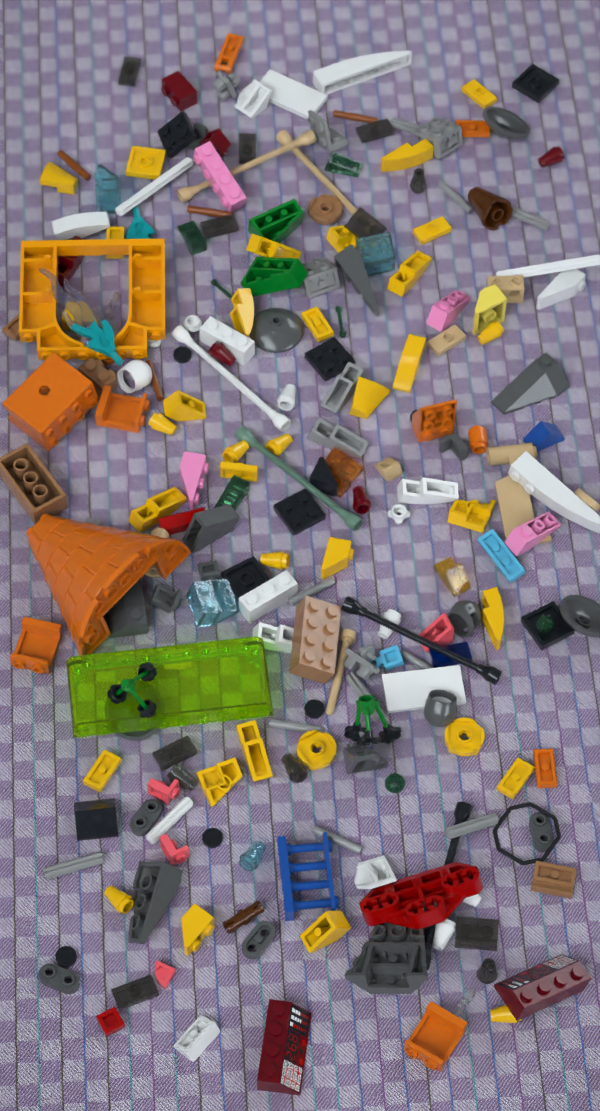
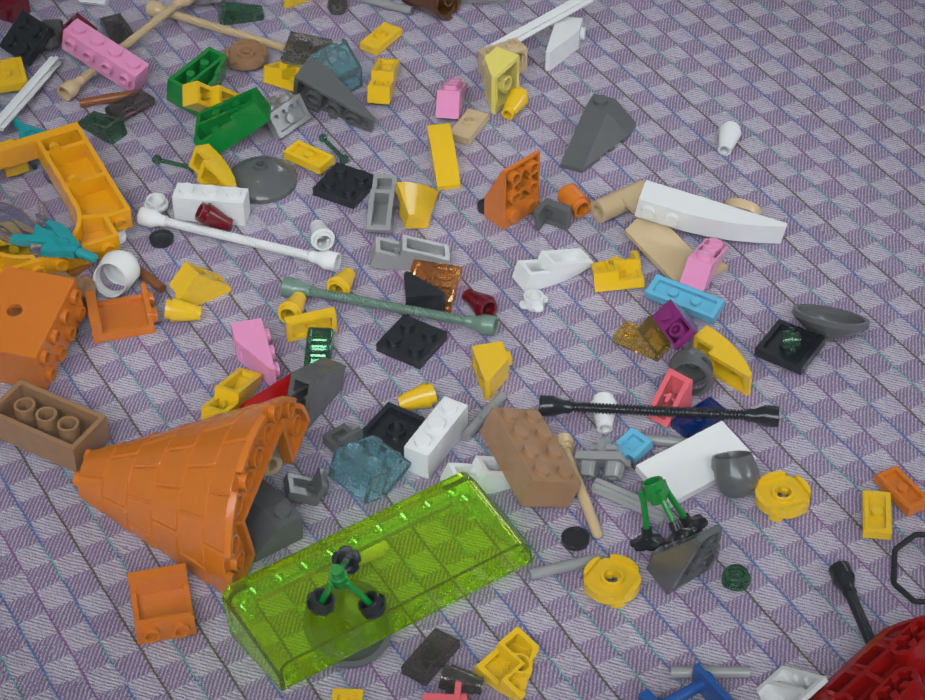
camera: 25 degrees left, 15 degrees down
yellow slope [235,720,273,782] -> none
clear smoke cone [281,753,308,783] -> none
tan slope [375,457,402,482] -> none
light grey axle [444,813,499,839] -> none
blue slope [523,421,565,452] -> none
none -> magenta slope [652,299,698,350]

